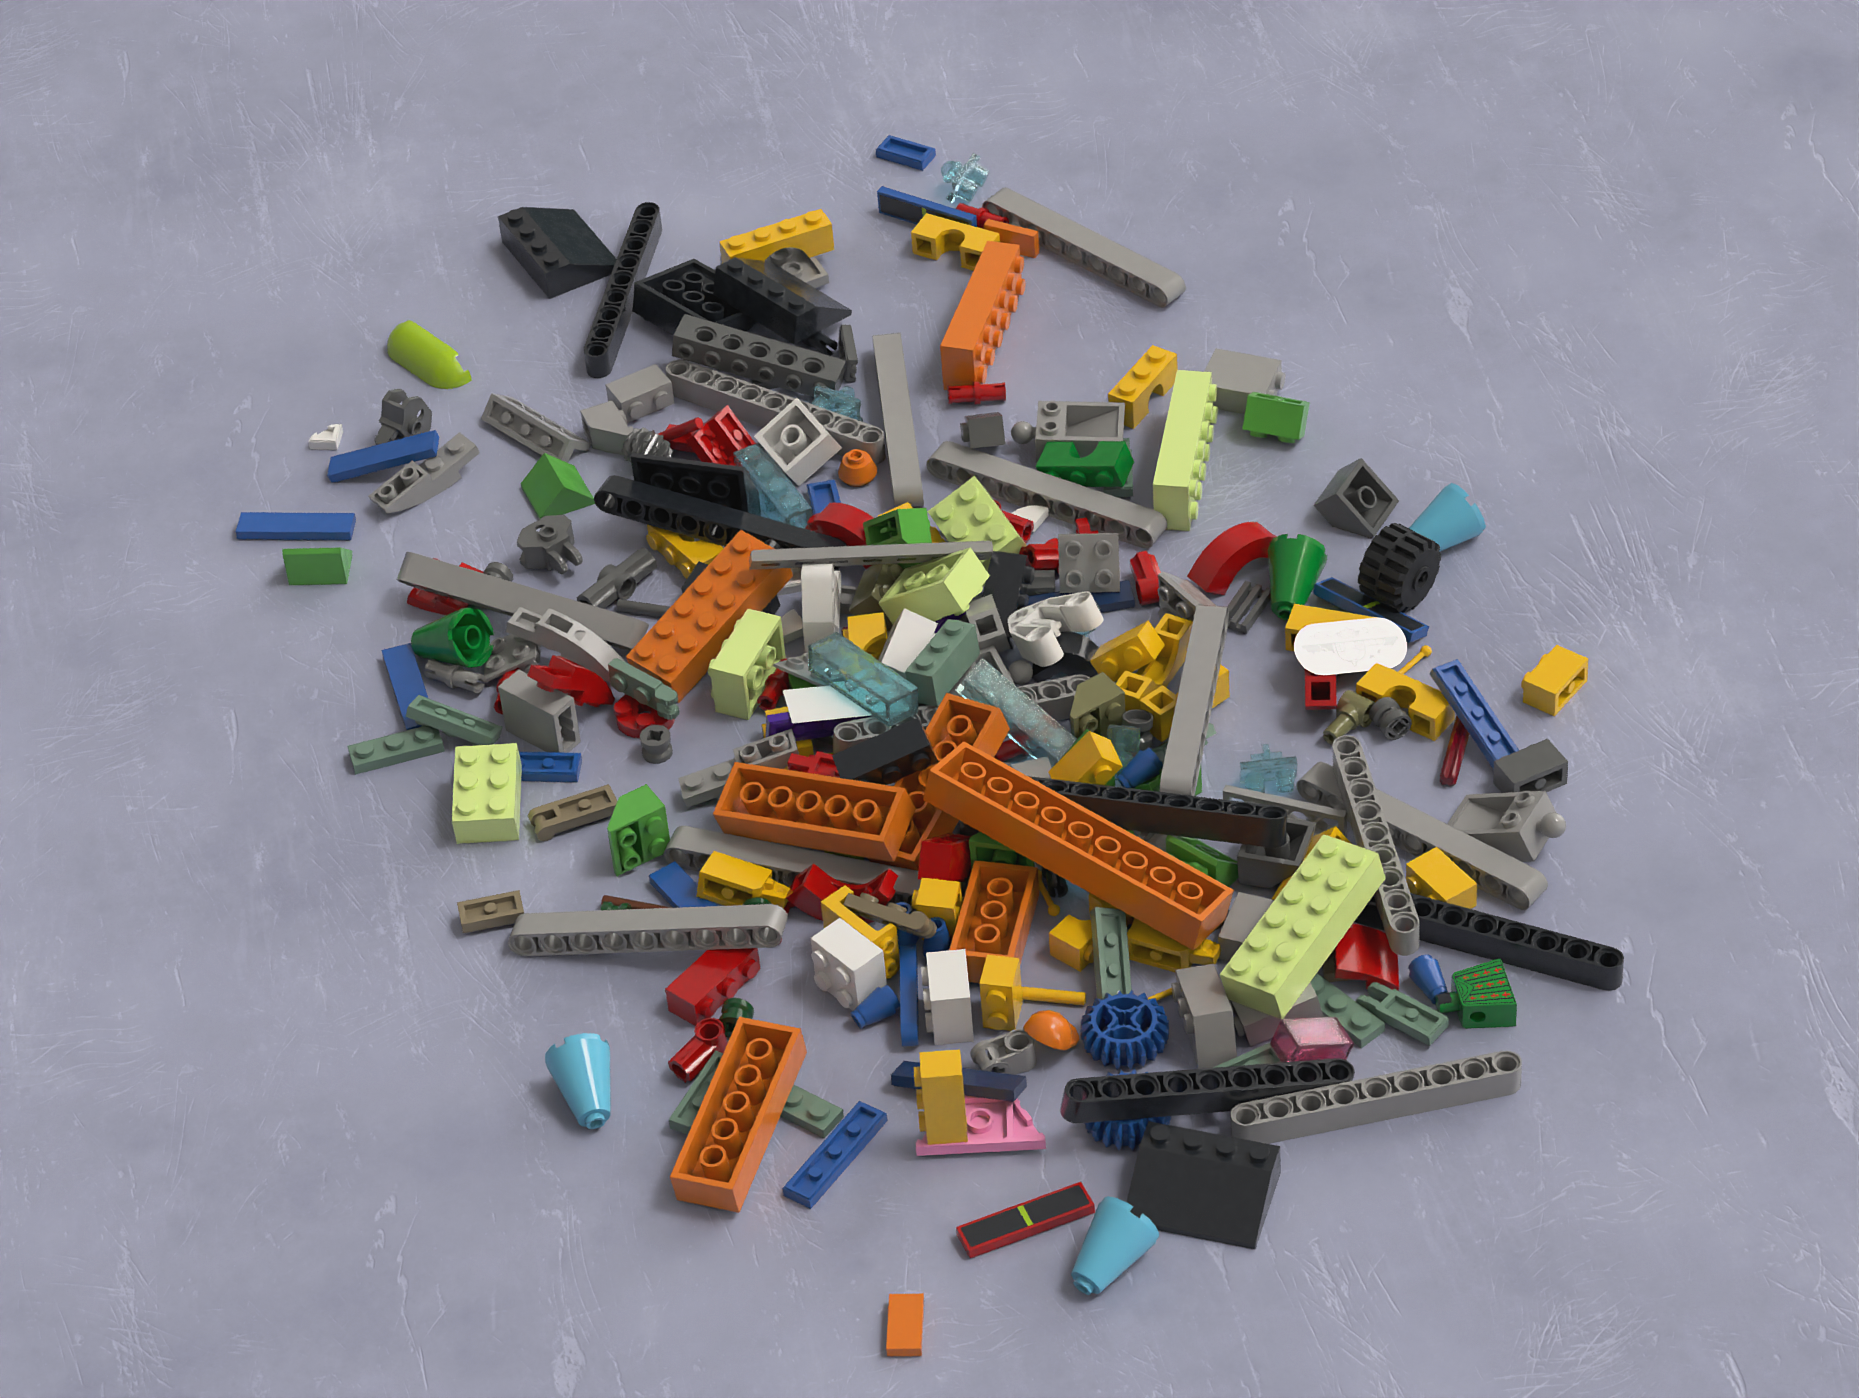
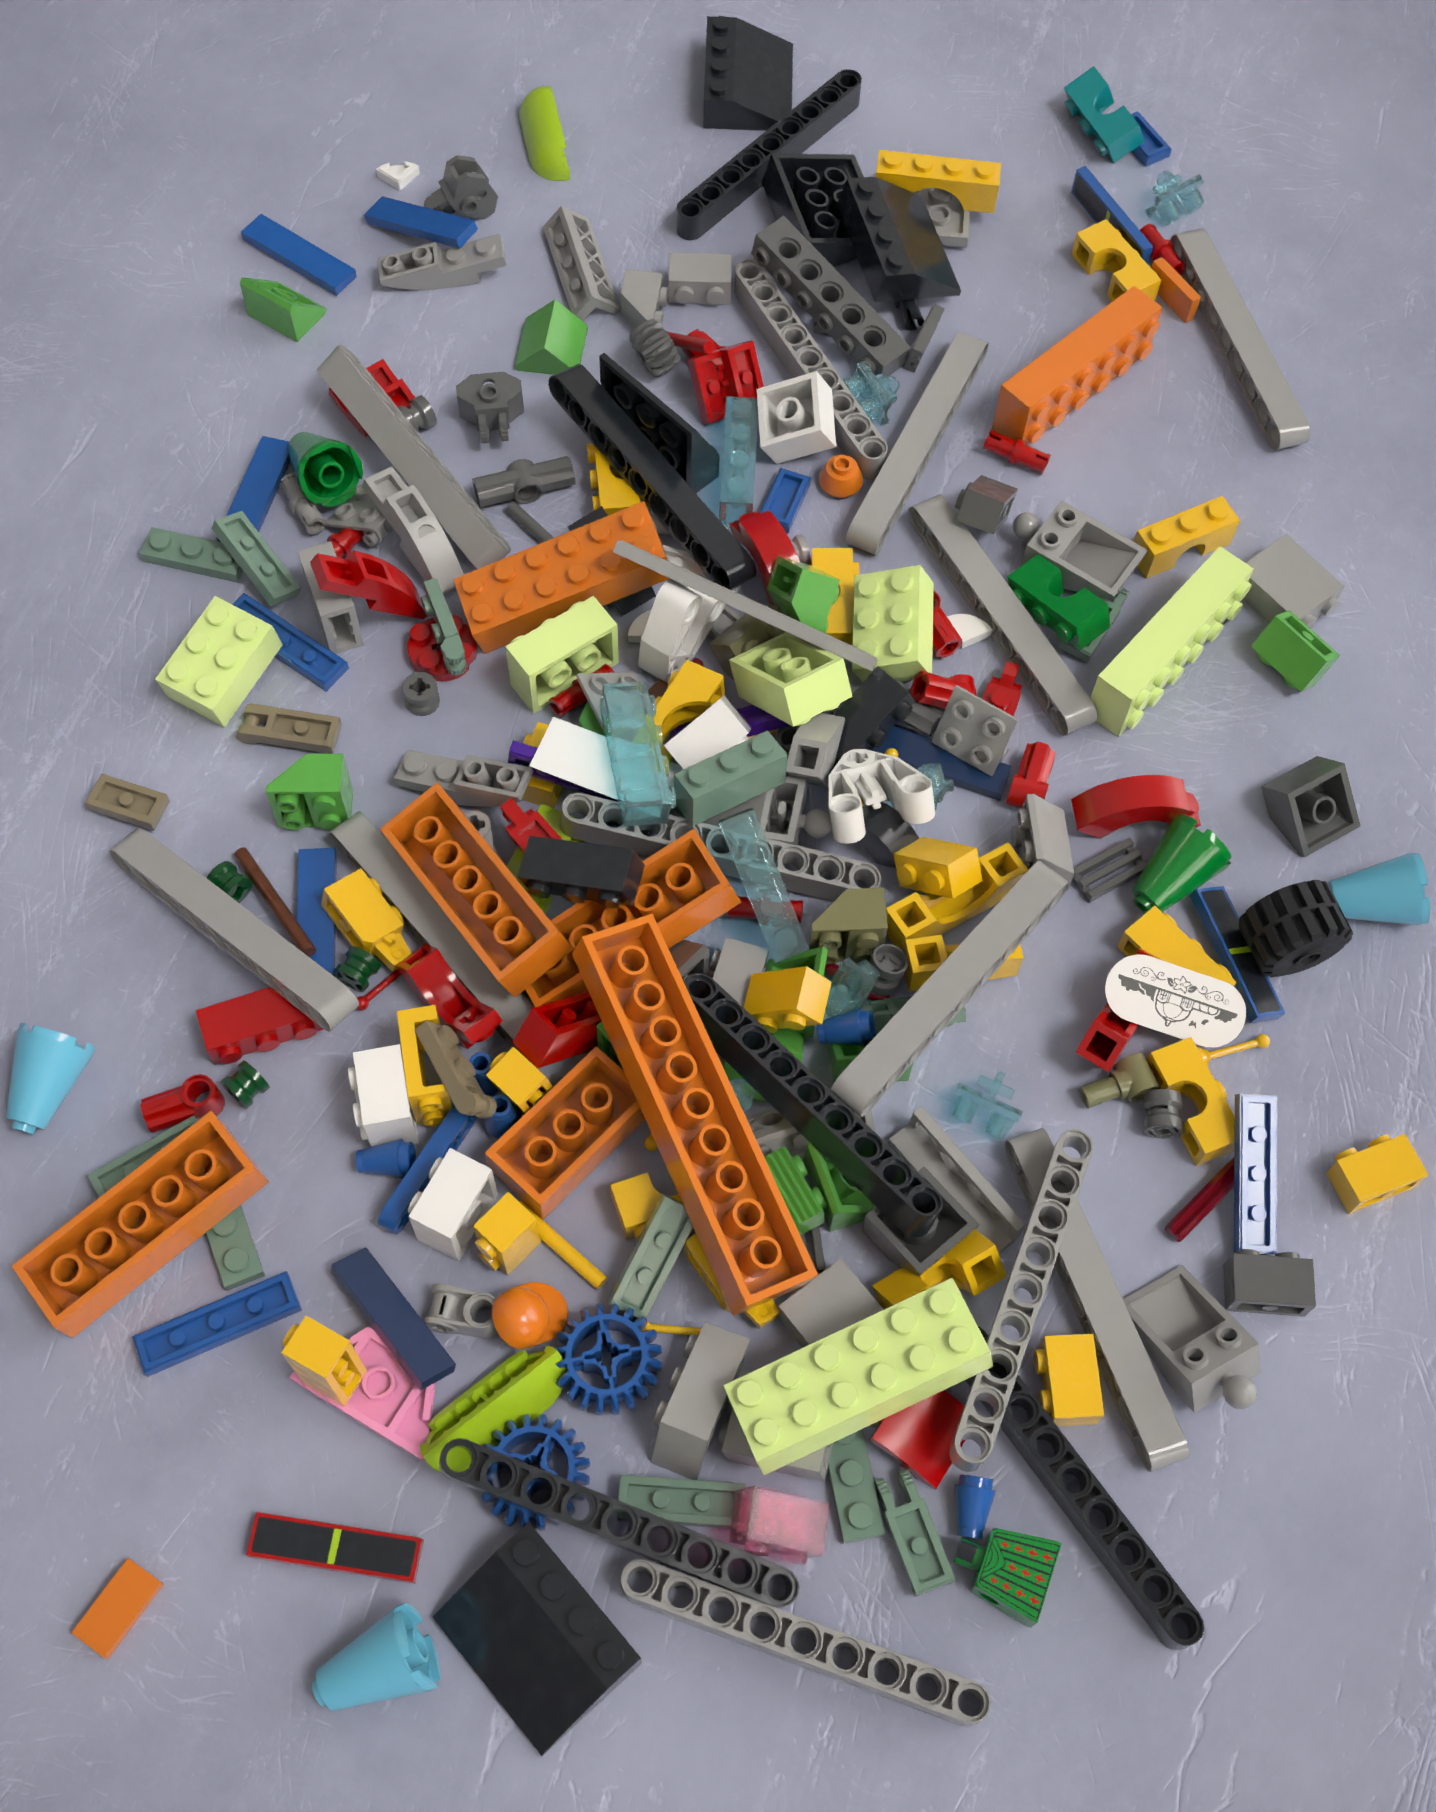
camera: 25 degrees right, 20 degrees up
none -> lime brick [420,1346,566,1472]
none -> teal arch [1064,66,1144,163]

